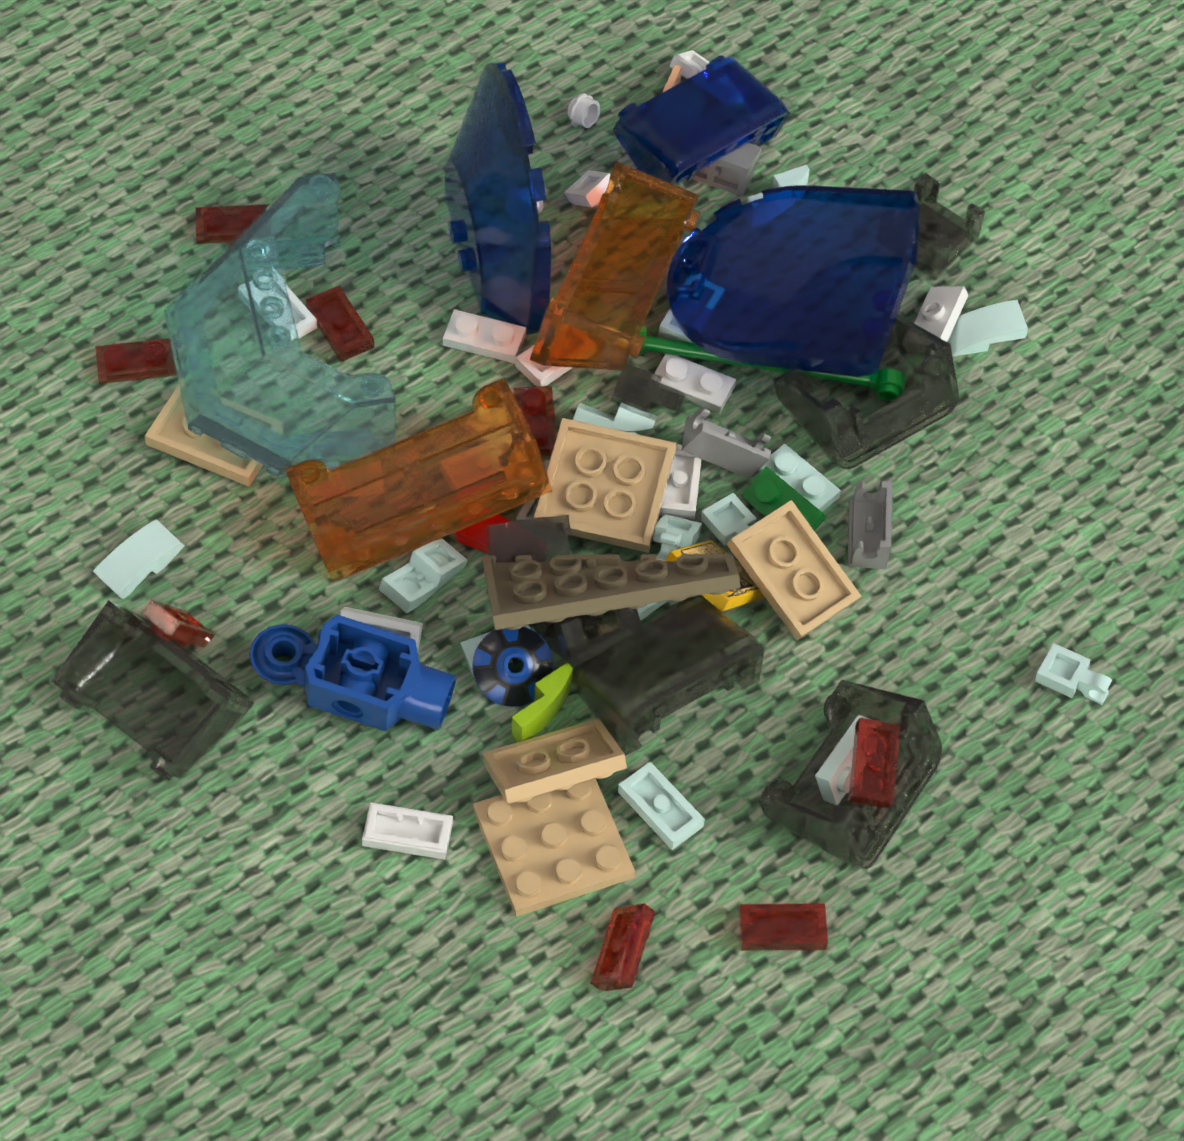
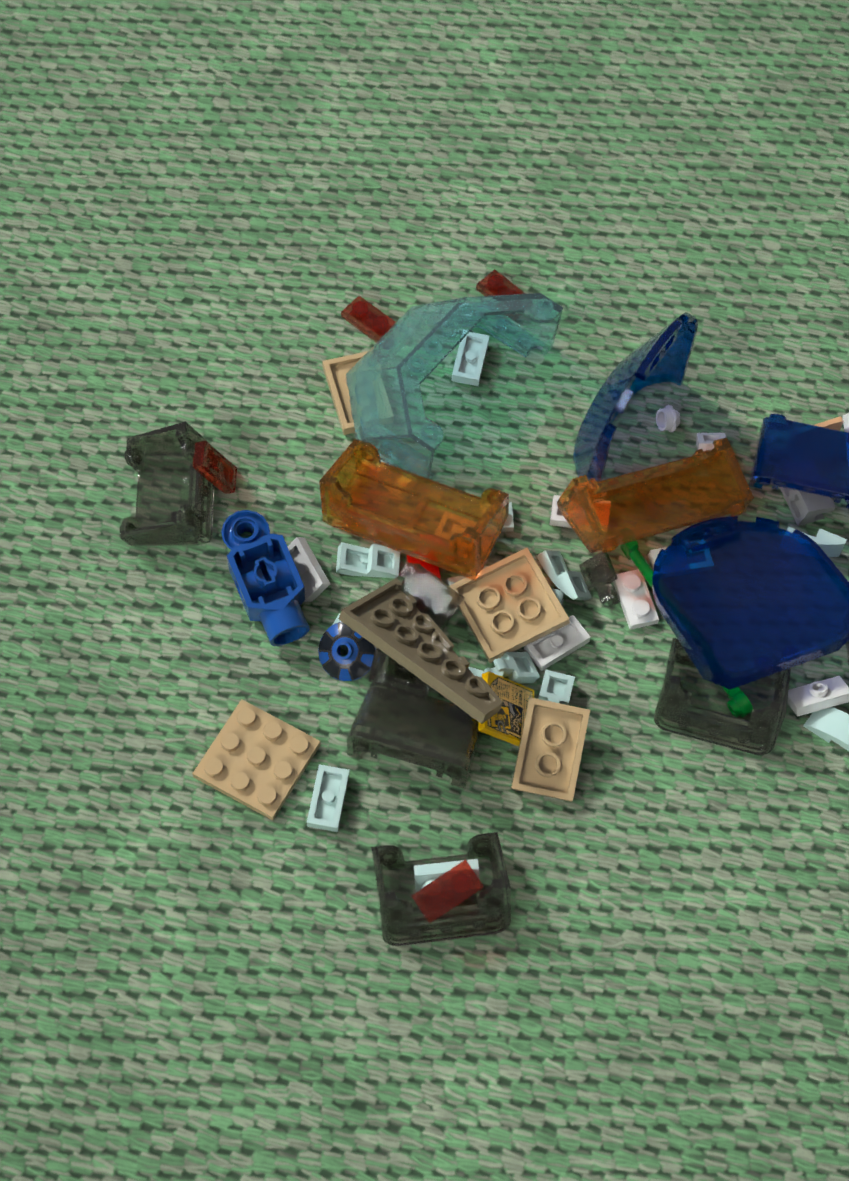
camera: 50 degrees right, 5 degrees up
light aqua slope [93,519,185,599] -> none
clear red plate [306,285,375,362] -> none
white plate [362,802,453,860] -> none
white plate [443,309,526,363] -> none
tan plate [482,718,627,804] -> none
lime slope [511,662,573,742] -> none
clear red plate [513,386,557,458] -> none
white plate [568,93,600,128] -> none
clear red plate [590,903,655,991] -> none
light grey hinge [681,408,771,477] -> none
clear red plate [739,903,828,951] -> none
green plate [741,466,827,531] -> none
light aqua plate [757,444,841,512] -> none
light grey hinge [847,481,893,569] -> none
light aqua plate [1035,643,1112,705] -> none

